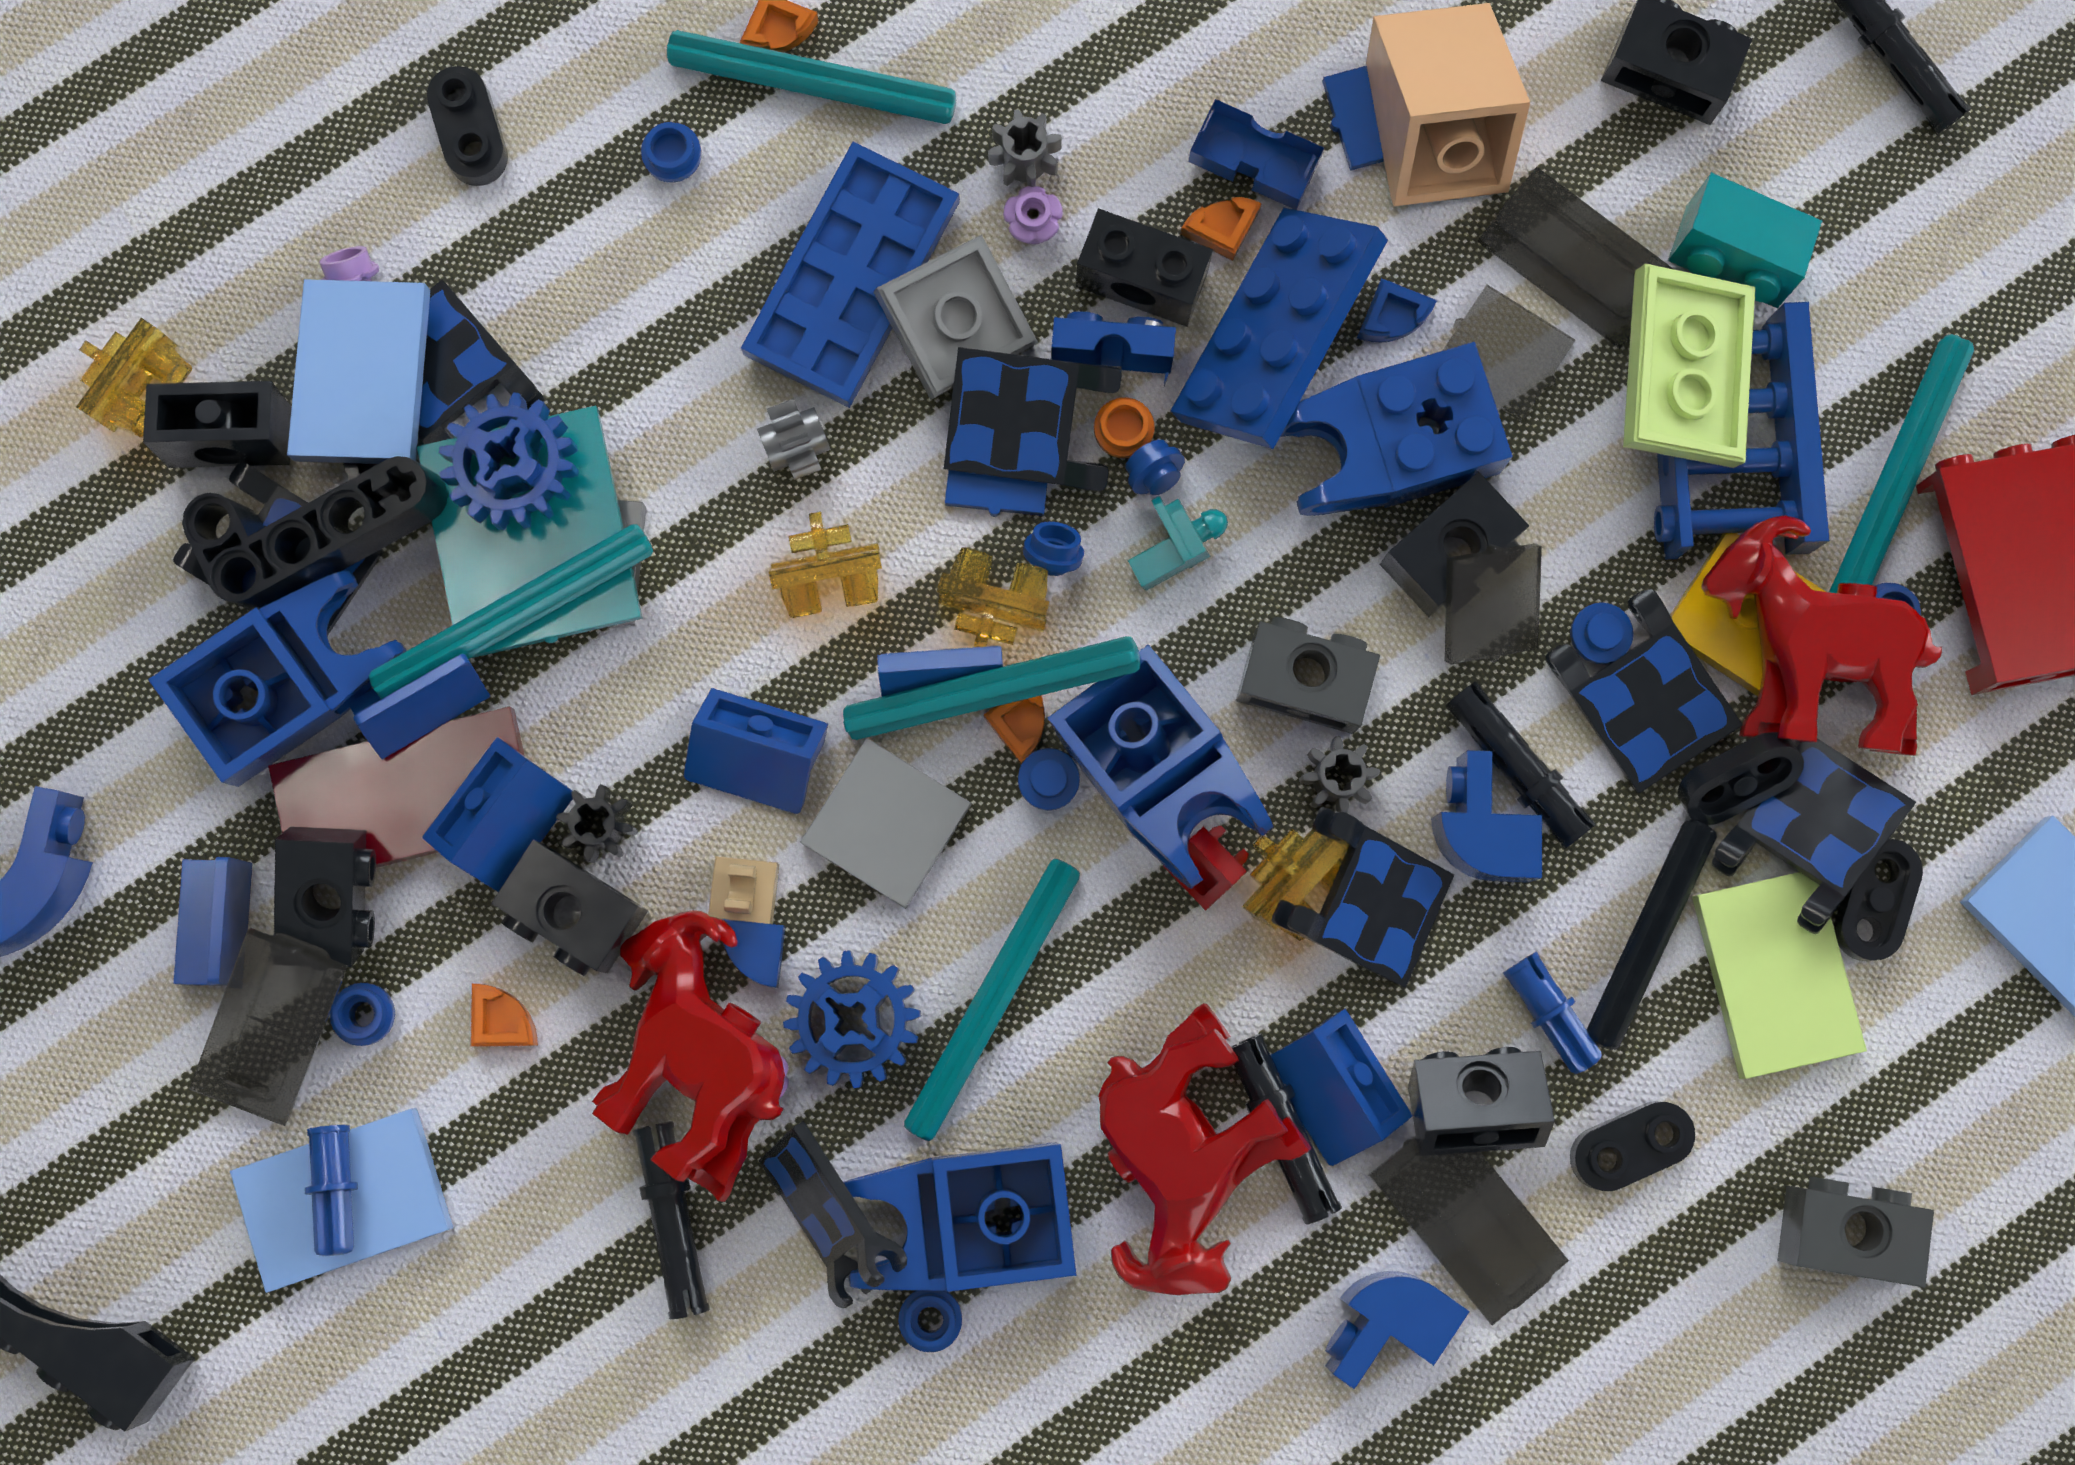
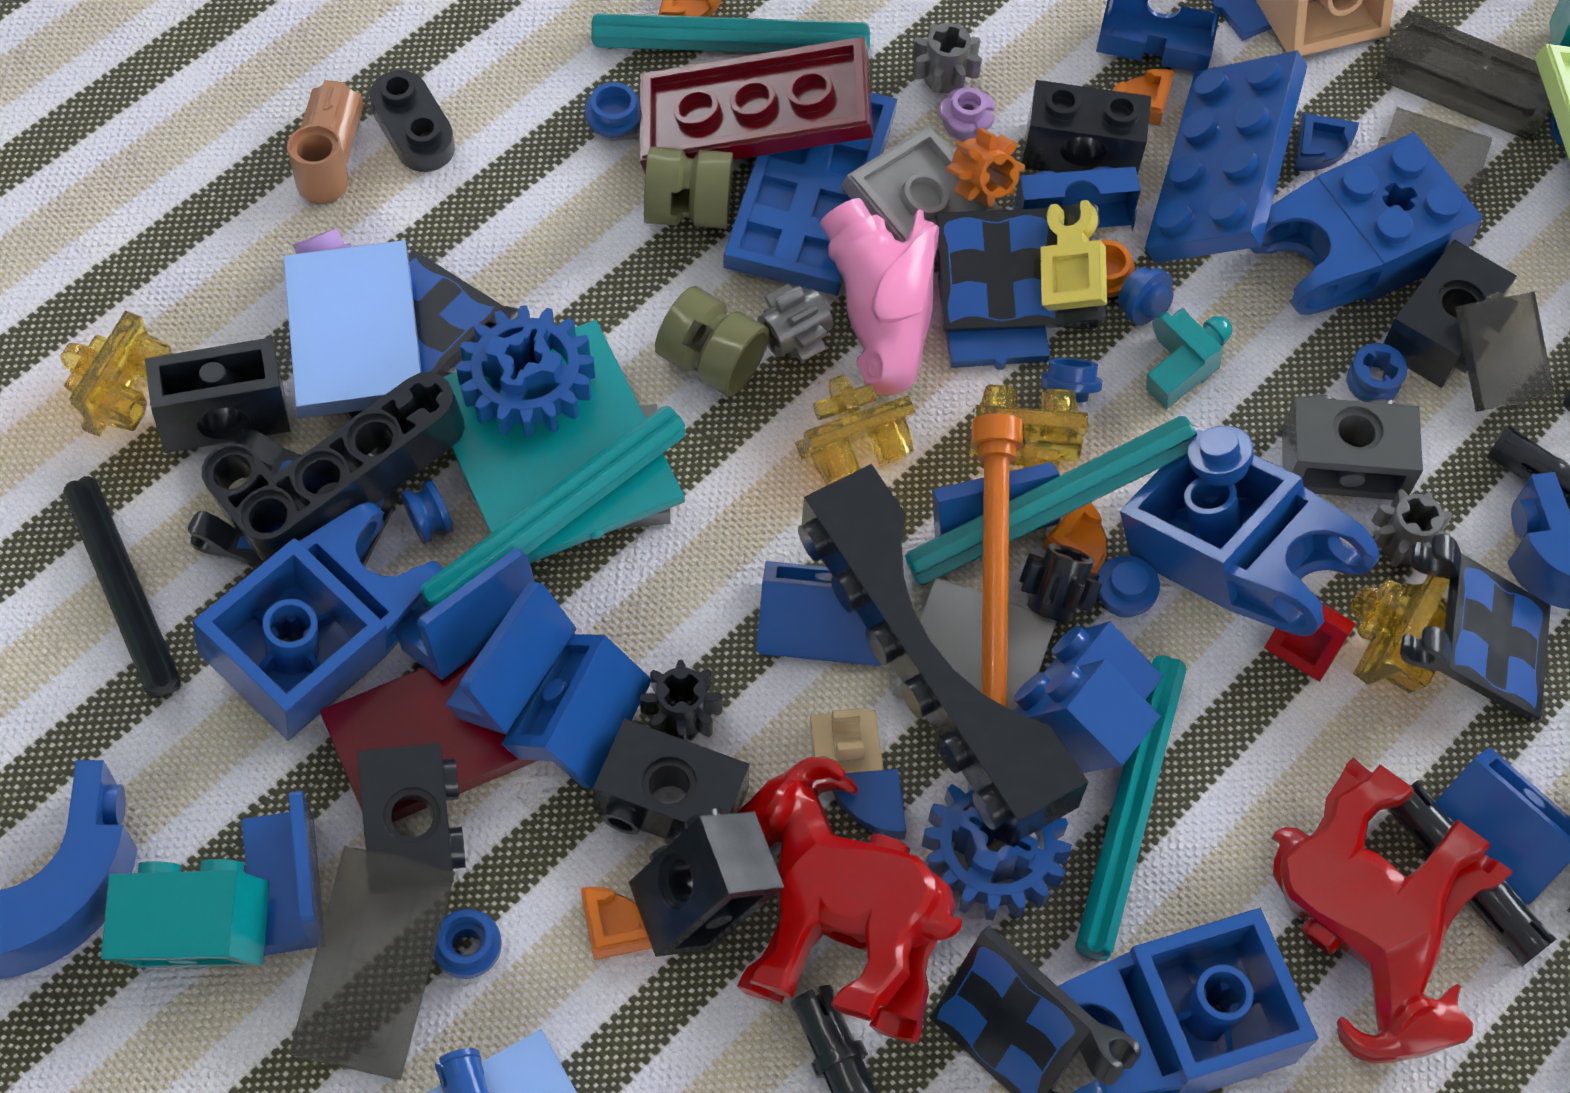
camera: 15 degrees left, 20 degrees down
none -> black axle [63,476,181,698]
none -> teal brick [101,859,270,968]
none -> nougat piece [287,80,364,203]
none -> blue bush [400,479,454,544]
none -> blue panel [446,581,577,734]
none -> black brick [629,808,784,957]
none -> tile [640,36,873,173]
none -> olive wheel [644,146,733,230]
none -> olive wheel [655,286,770,397]
none -> black arch [798,463,1089,845]
none -> bright pink animal [820,198,939,396]
none -> orange gear [946,128,1025,207]
none -> orange piece [971,414,1023,708]
none -> blue brick [1014,621,1164,773]
none -> black gear [1019,543,1102,622]
none -> light yellow plate [1041,200,1107,311]
none -> plate [1188,426,1254,486]
none -> blue bush [1346,343,1408,402]

